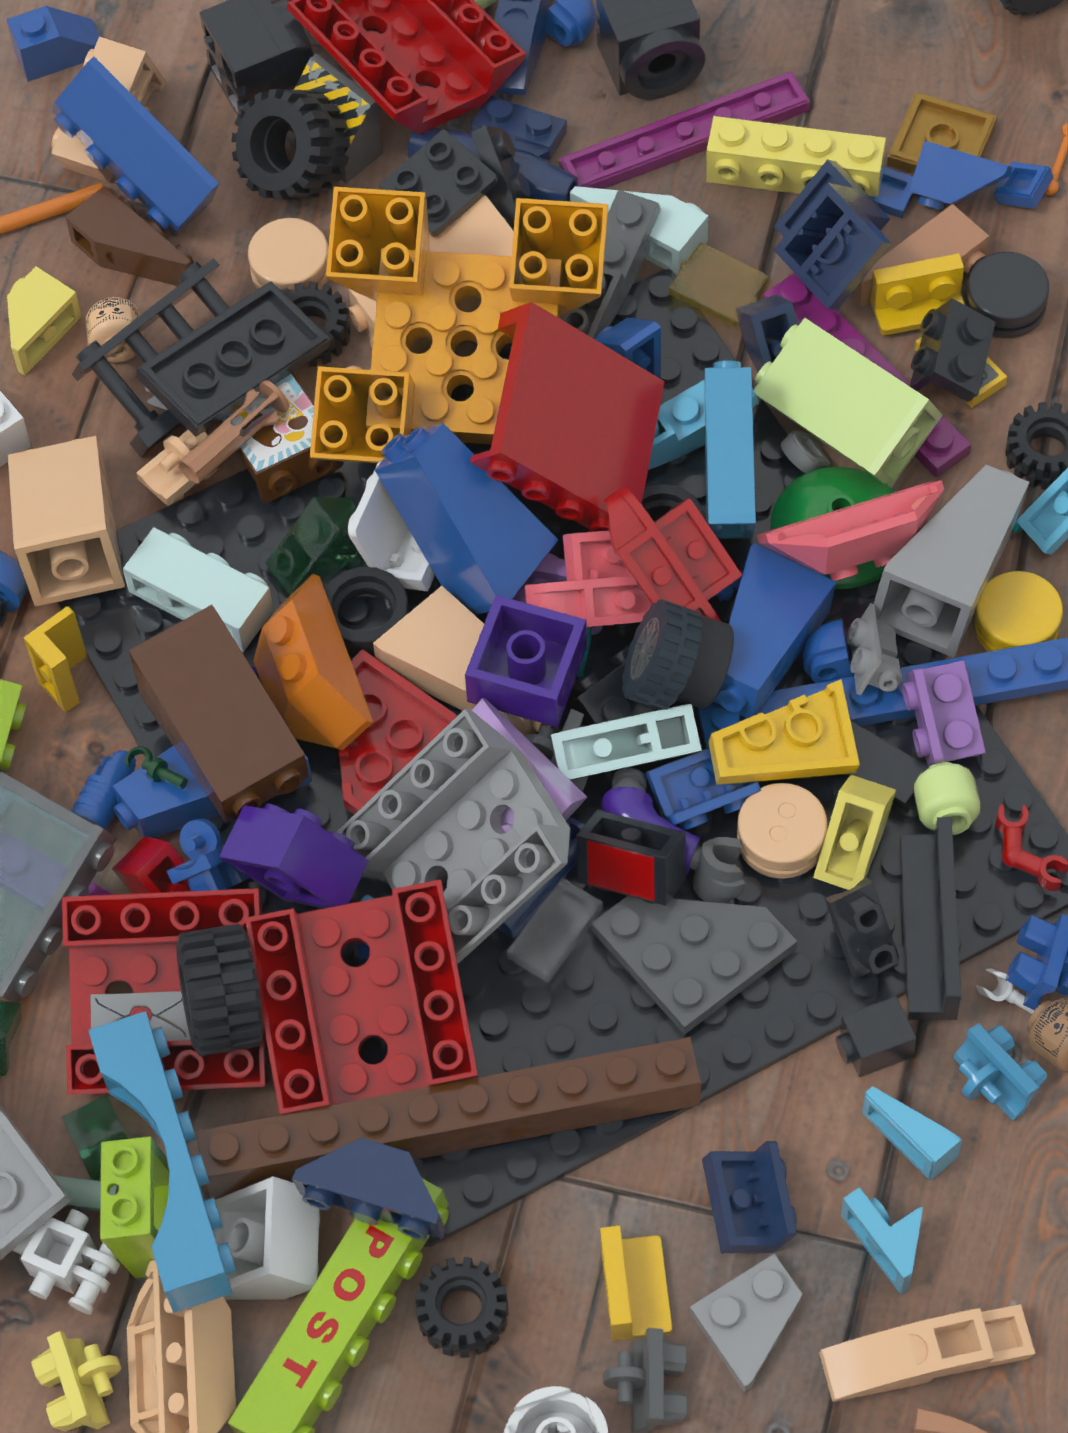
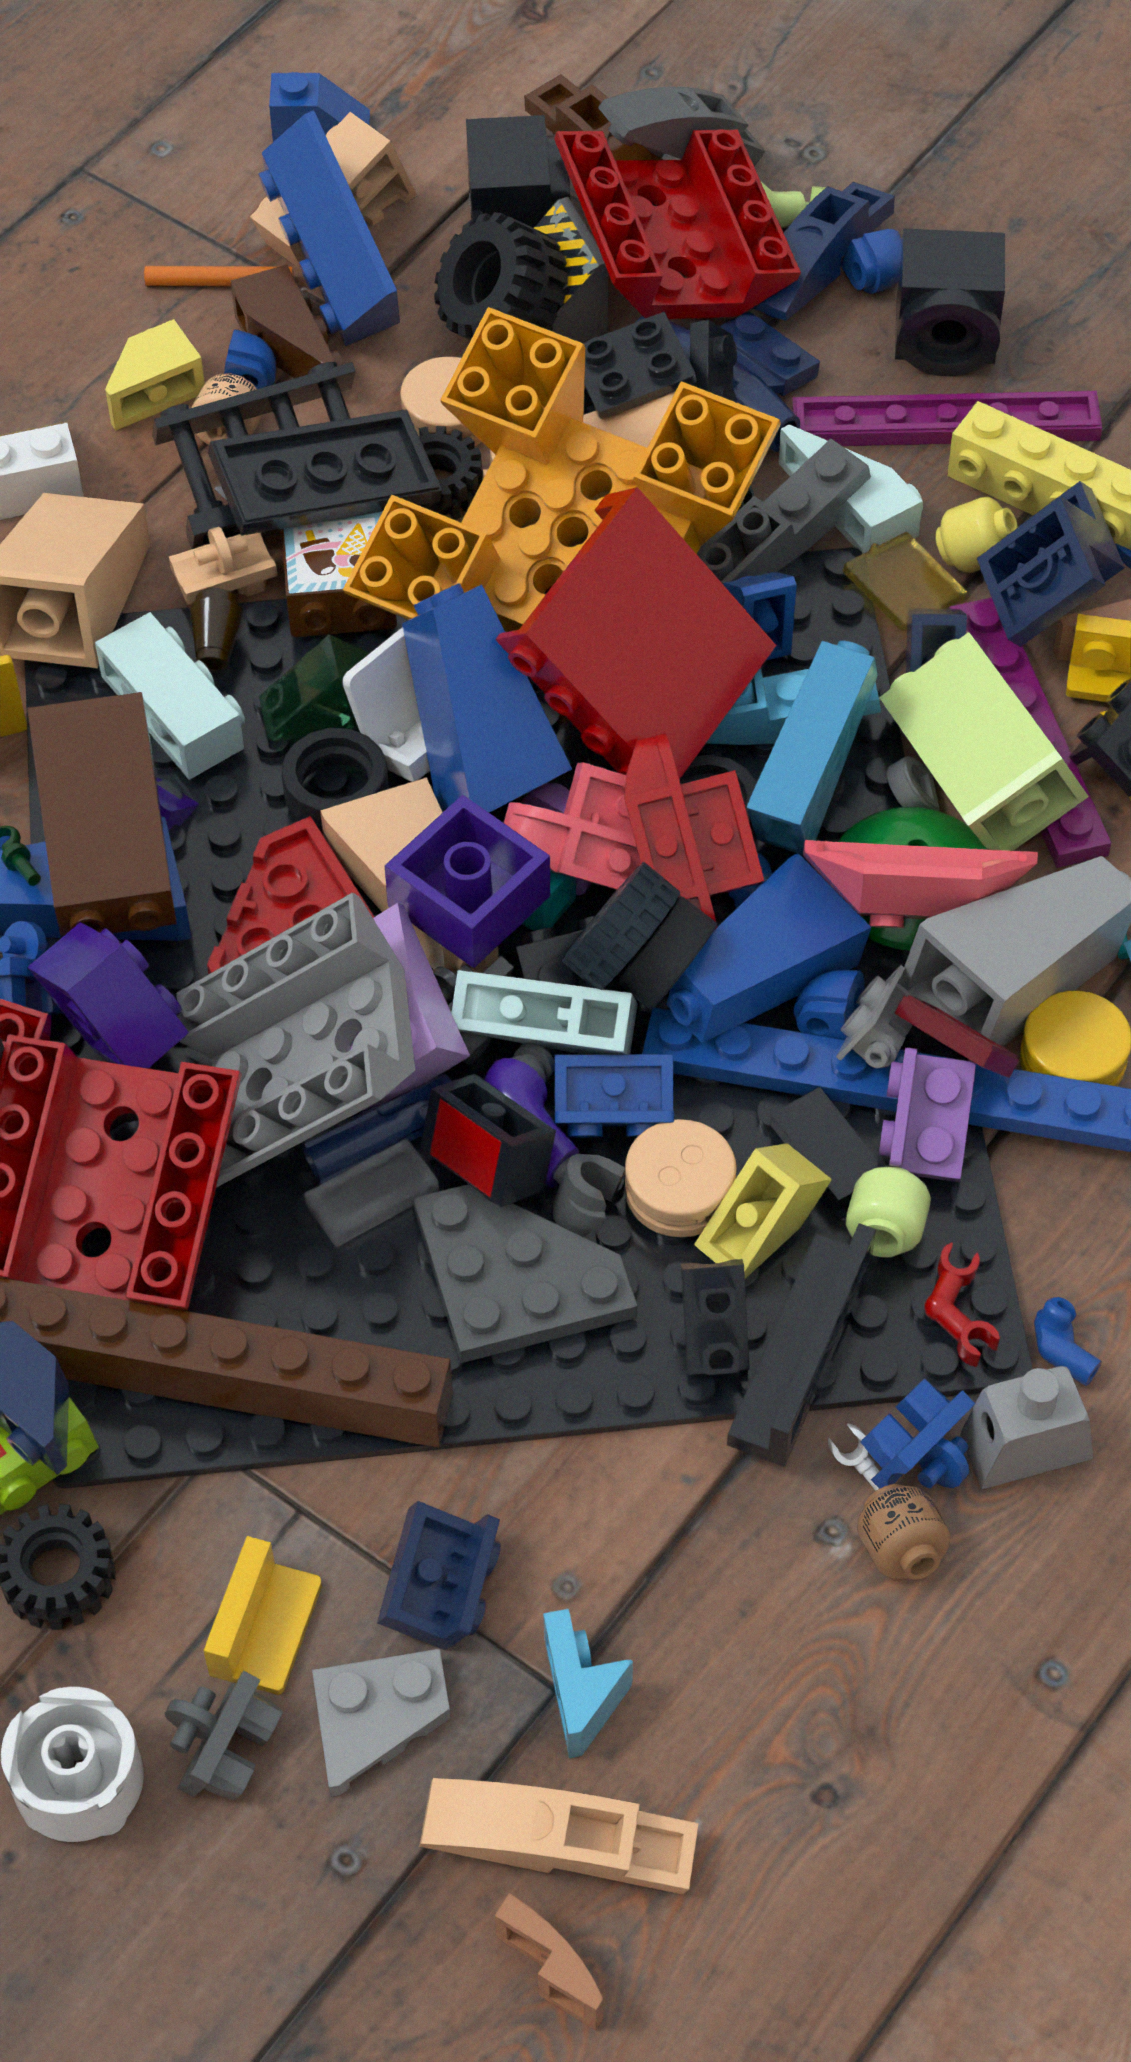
camera: 20 degrees right, 5 degrees down
nougat piece [179,380,290,484] -> none
orange wedge [253,574,374,750] -> none
yellow wing [708,679,860,785] -> none
black brick [836,996,917,1078] -> none
medium azure slope [862,1086,963,1180] -> none
dark azure hips [953,1023,1047,1121] -> none
none -> dark brown cone [190,588,243,673]
none -> blue piece [224,329,277,389]
none -> dark red tile [894,995,1019,1078]
none -> light yellow head [936,496,1018,573]

